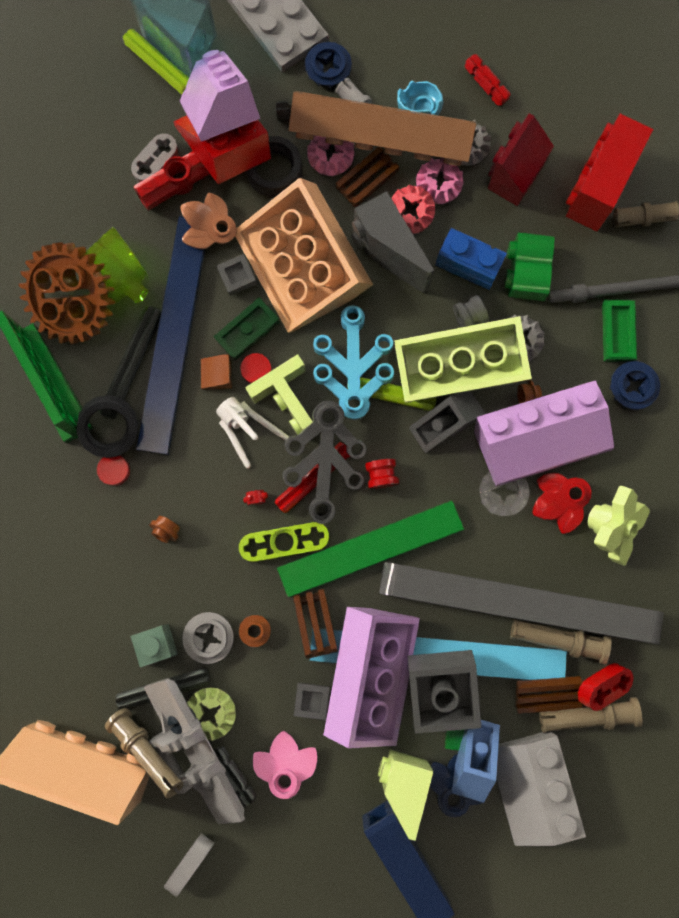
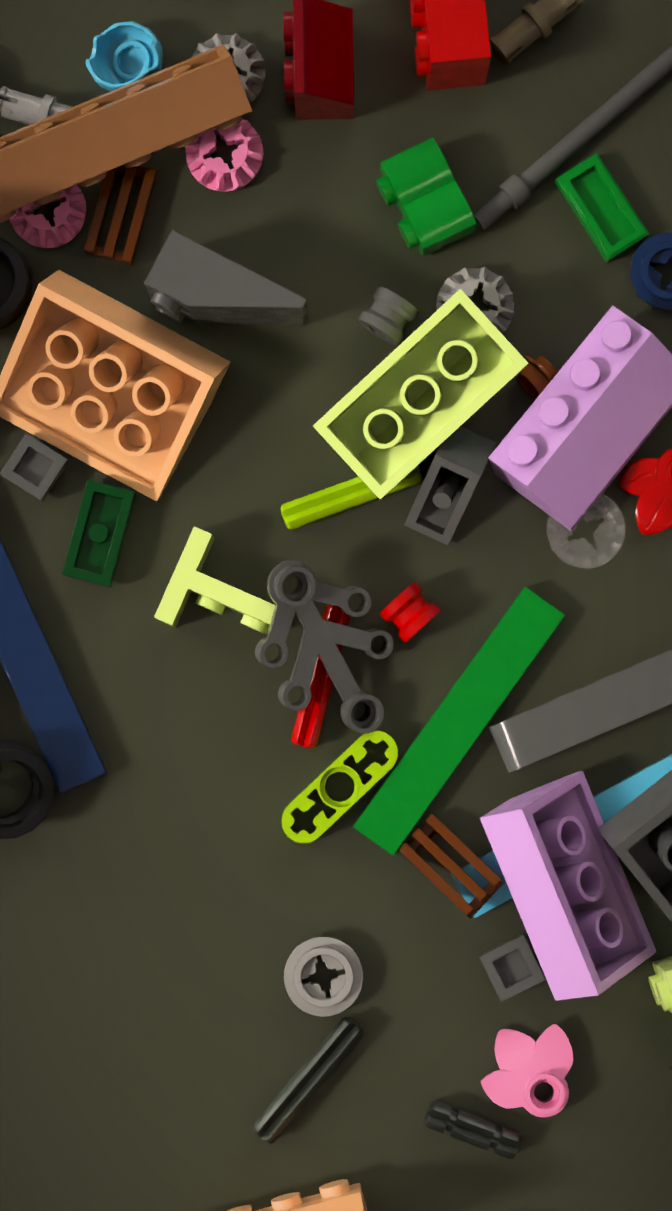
camera: 30 degrees left, 5 degrees up
red tile [97,456,130,486] -> none
dark tan pin [105,708,184,798] -> none
sand green brick [130,624,178,667] -> none
light grey piece [144,678,245,824] -> none
dark orange plate [149,515,180,543] -> none
yellowish green gear [187,688,236,741] -> none
dark orange slope [201,354,232,390] -> none
white plant [216,397,289,469] -> none
dark orange plate [239,615,271,647] -> none
red tile [240,353,272,384] -> none
red piece [243,490,268,506] -> none
medium azure plant [313,305,394,420] -> none
coral gear [391,185,435,234] -> none
blue brick [435,228,507,290] -> none

